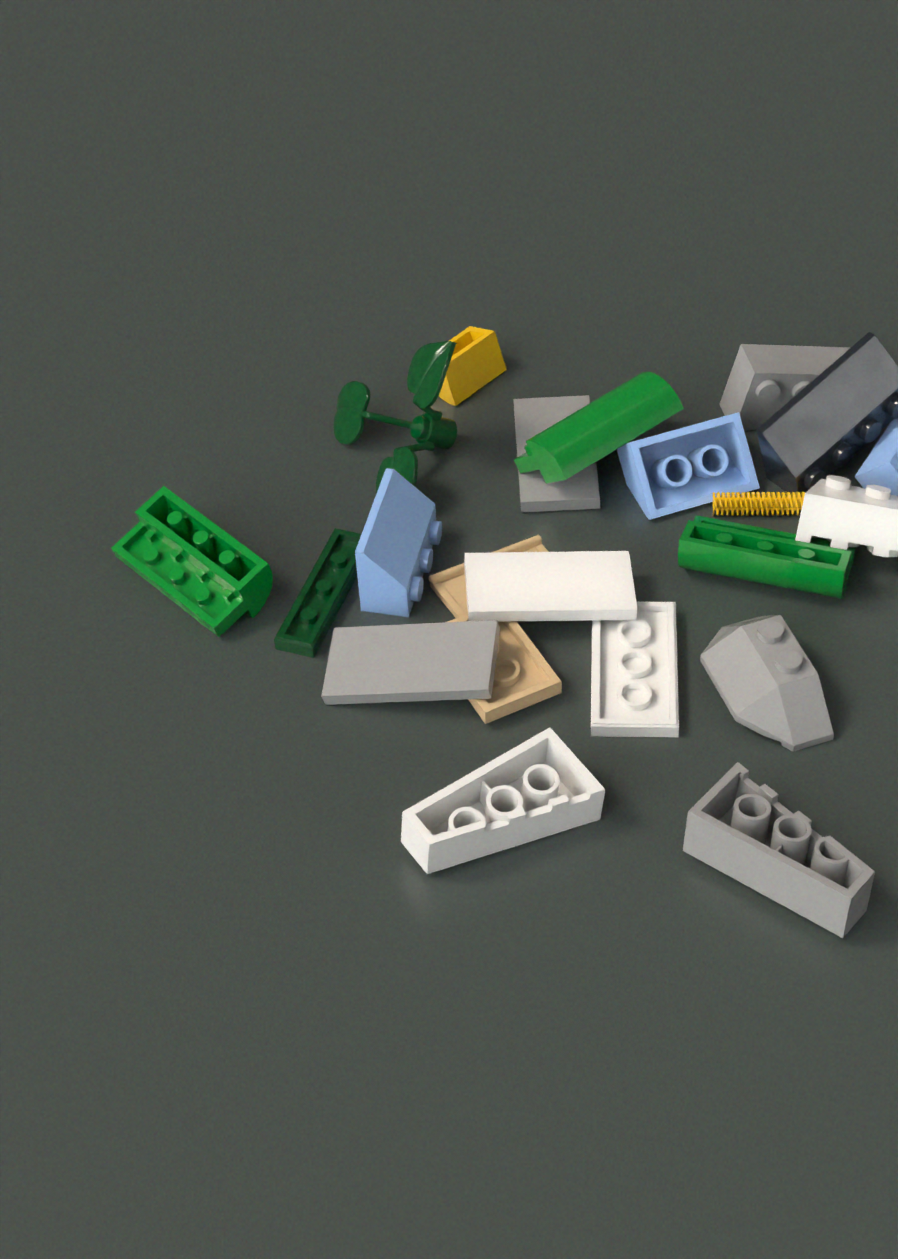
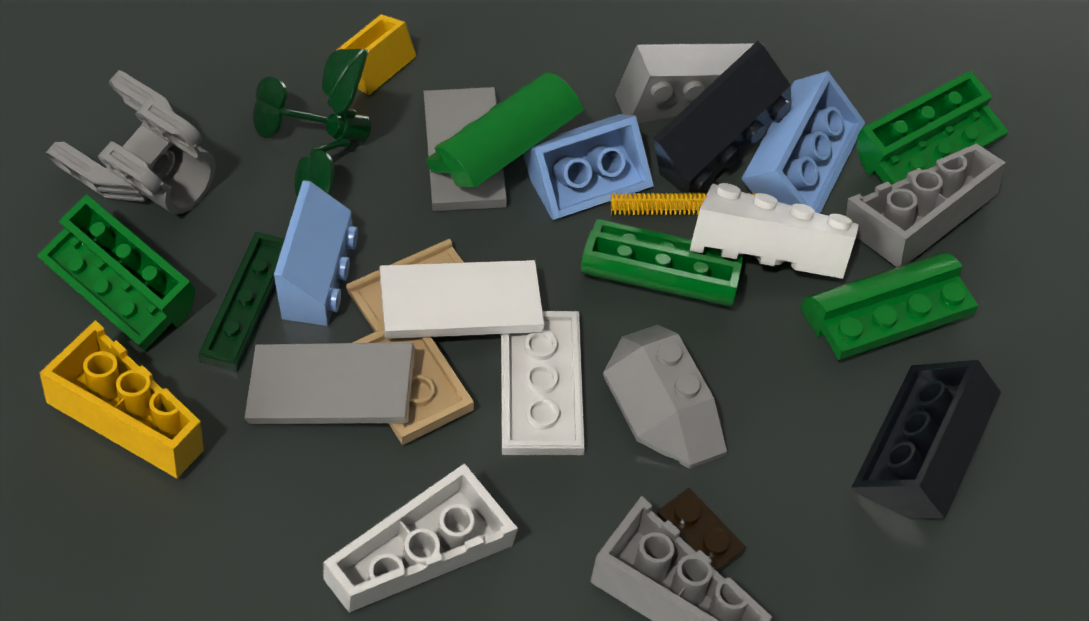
camera: 10 degrees left, 10 degrees up
none -> yellow wedge [40,320,204,479]
none -> light grey piece [45,70,216,215]
none -> dark brown plate [657,488,746,573]

